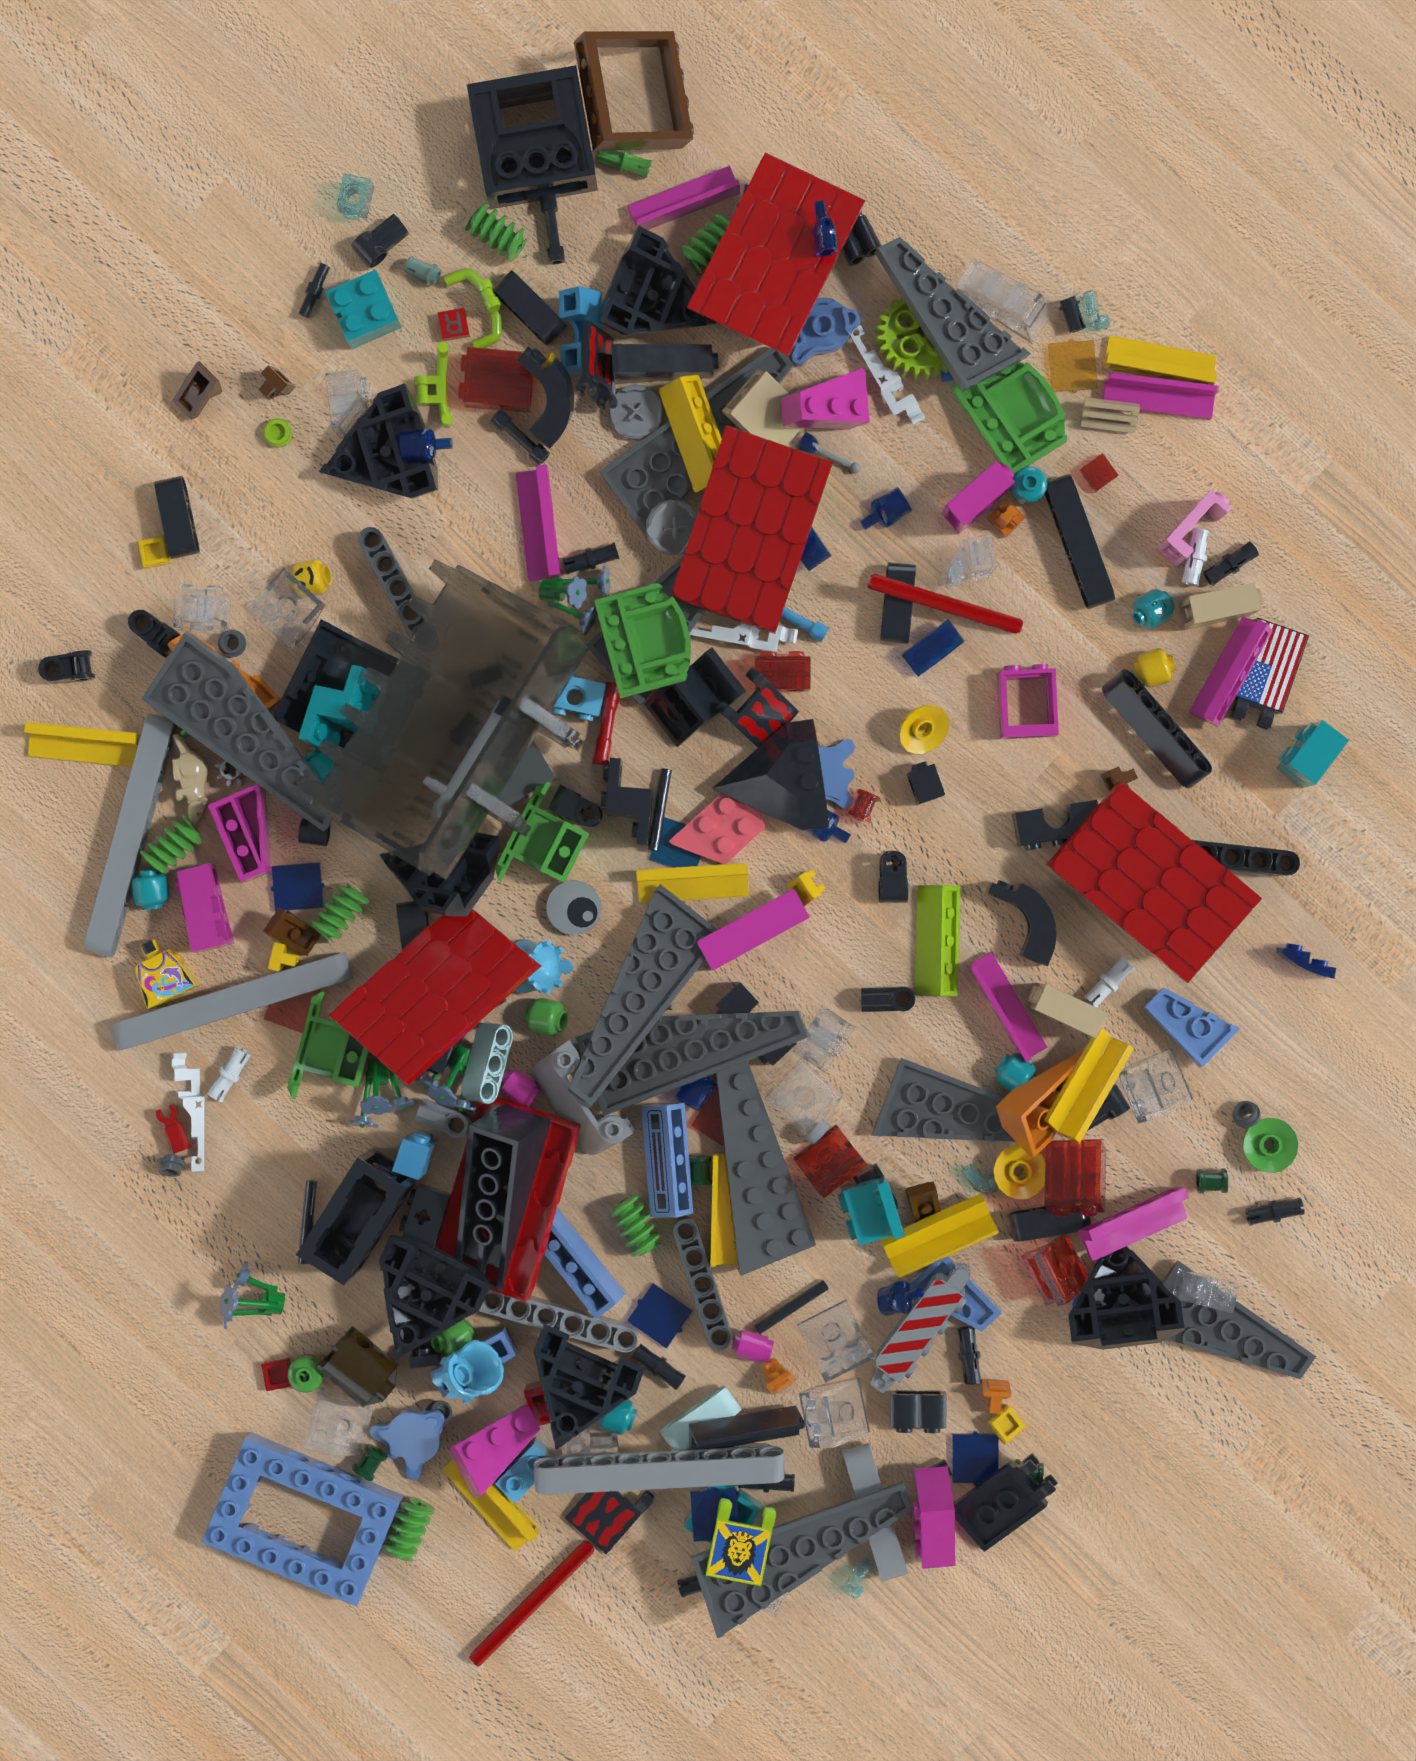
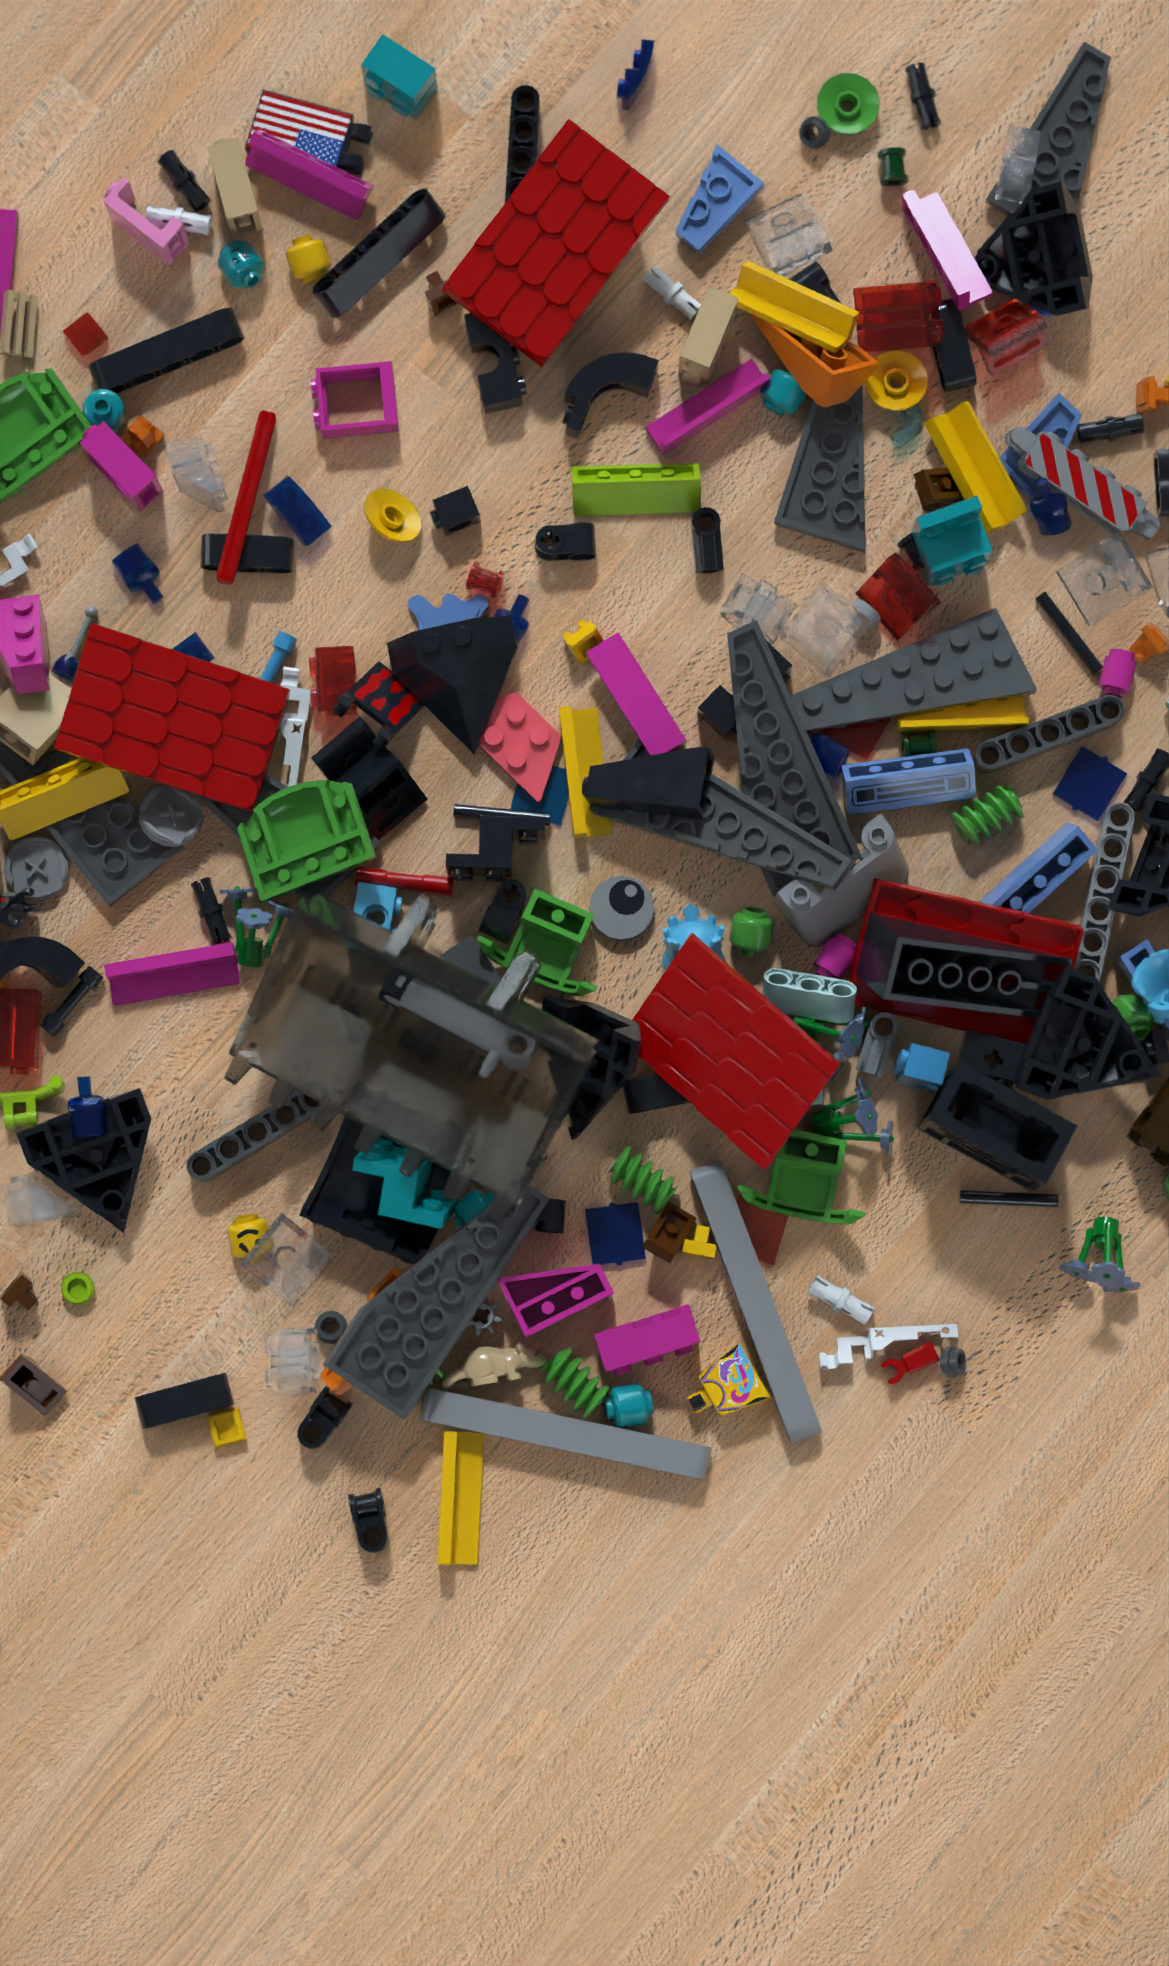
camera: 95 degrees left, 5 degrees down
none -> black slope [582,746,715,819]

